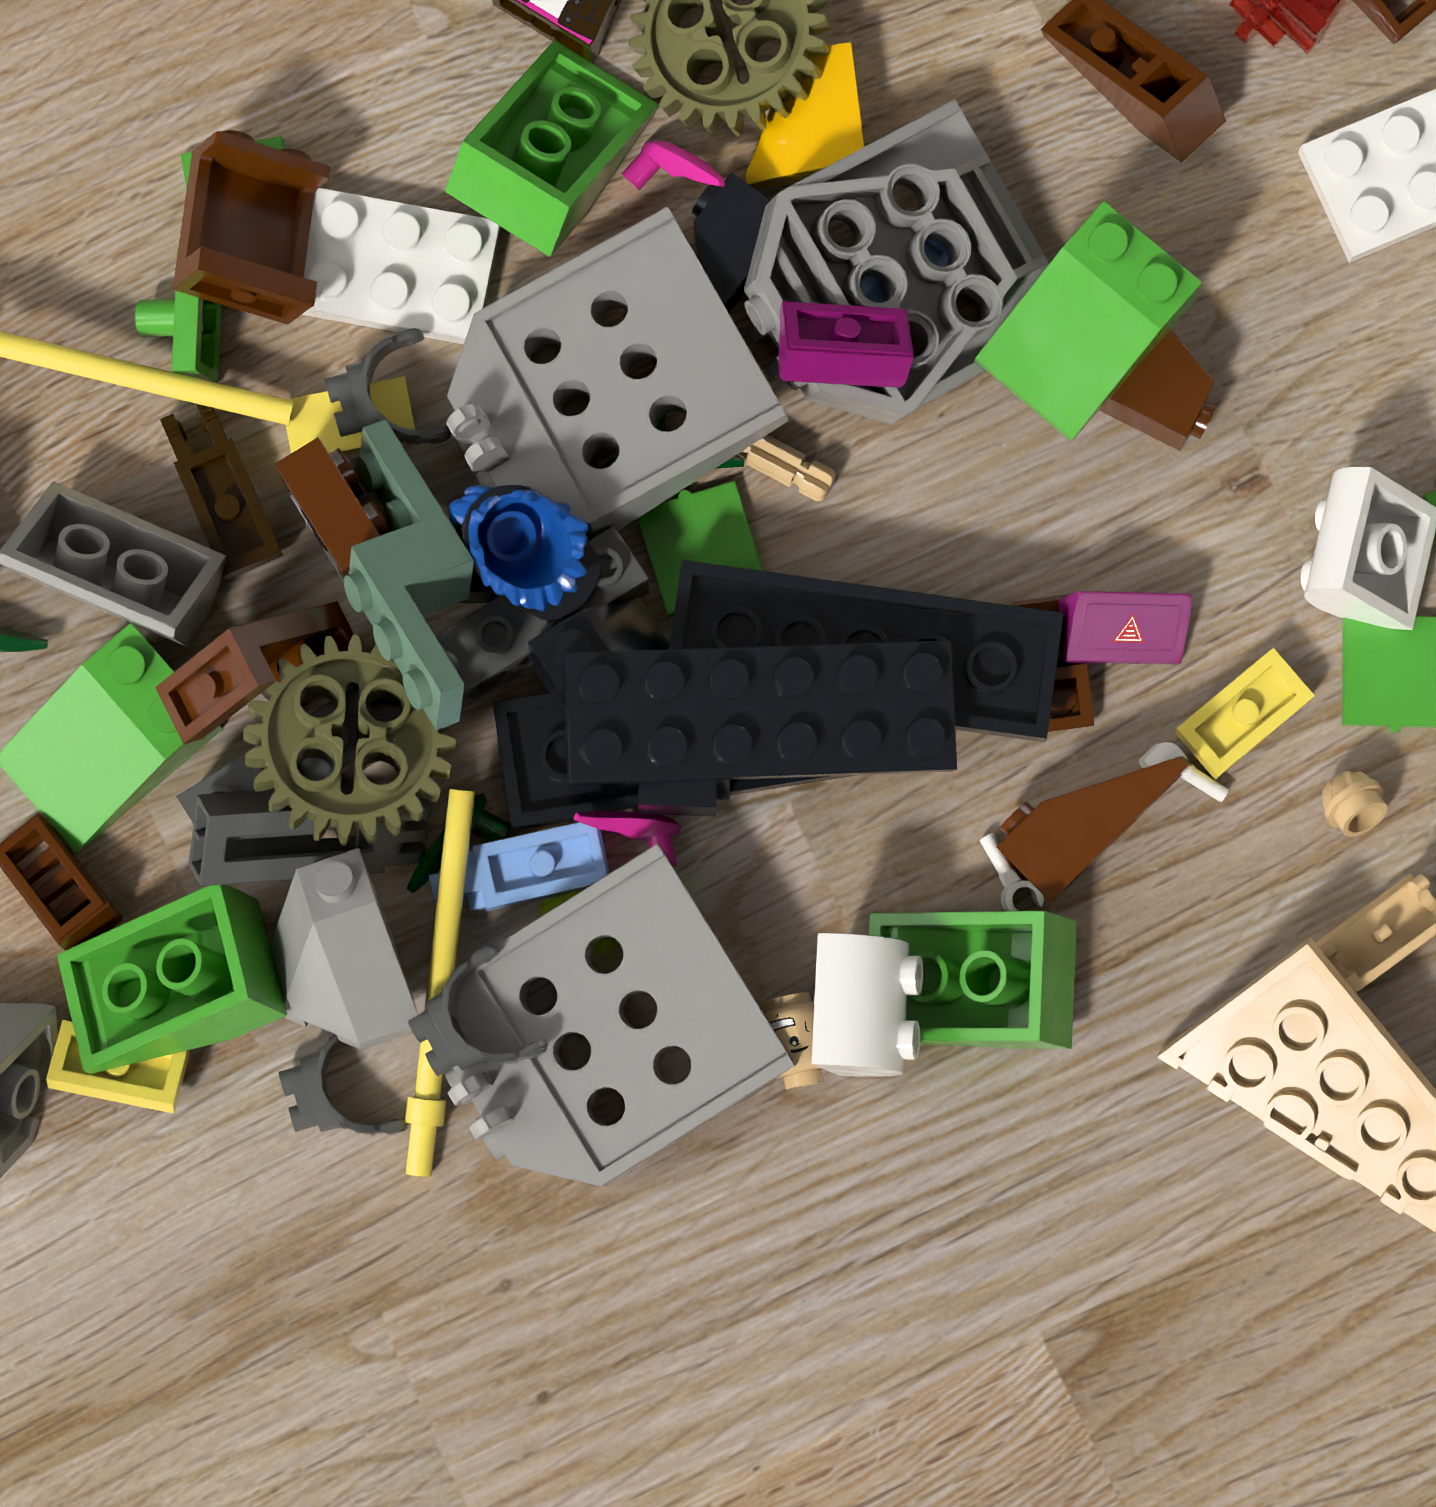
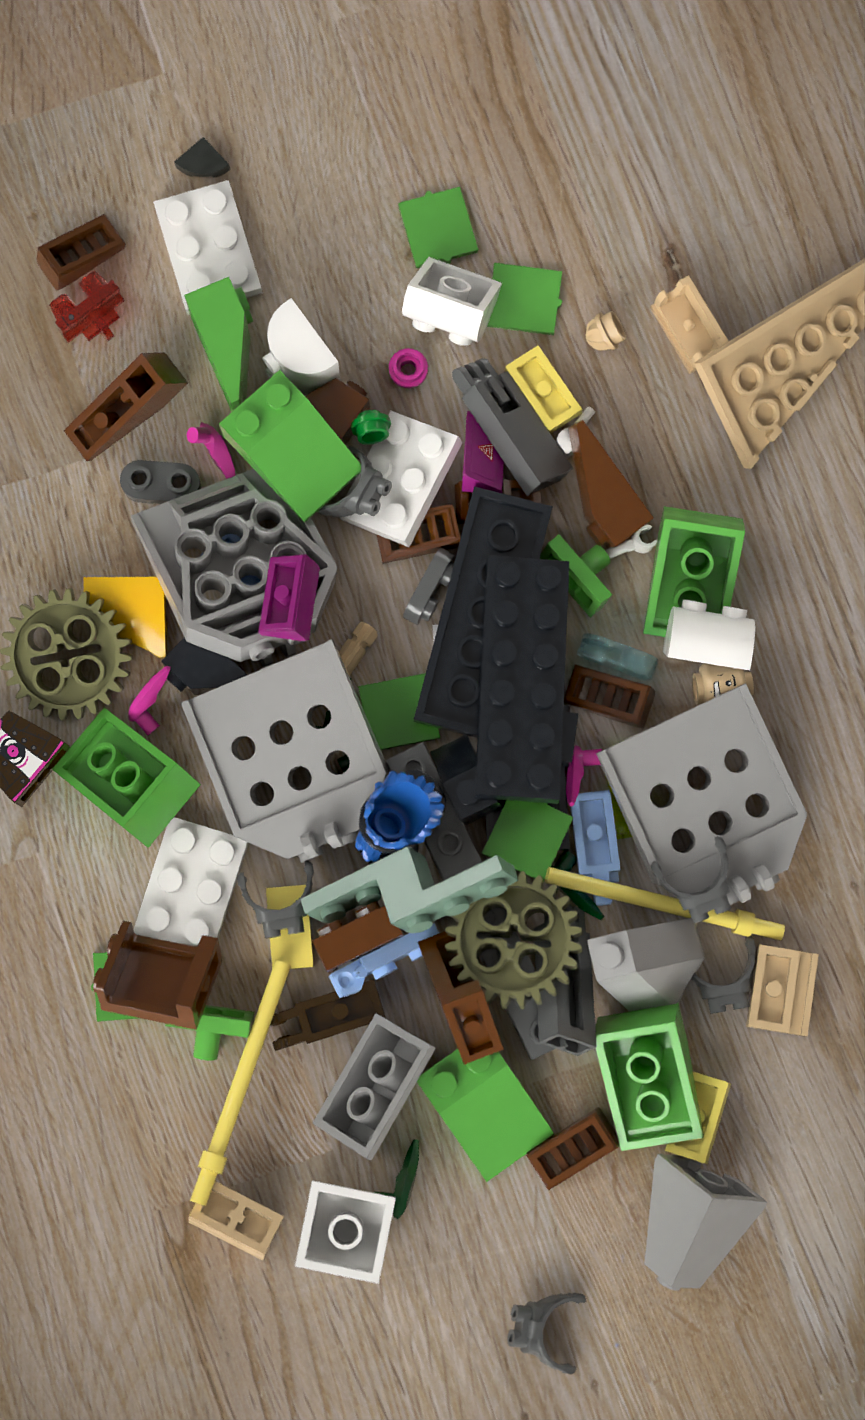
camera: 85 degrees left, 0 degrees up
none -> dark grey plate [120,460,201,504]
none -> bright green slope [184,277,253,412]
none -> dark pink bar [186,422,236,479]
none -> white brick [263,298,340,396]
none -> dark grey helmet [317,446,392,518]
none -> light blue hinge [329,923,439,998]
none -> white plate [340,411,463,547]
none -> green plate [351,410,391,445]
none -> reddish brown slope [376,504,460,564]
none -> dark pink plate [389,348,428,388]
none -> dark grey plate [403,547,455,625]
none -> dark grey hinge [452,358,573,496]
none -> bright green piece [482,800,574,882]
none -> bright green tile [540,535,612,618]
none -> reddish brown slope [564,664,655,729]
none -> clear light blue piece [577,633,659,680]
none -> tan plate [746,944,819,1037]

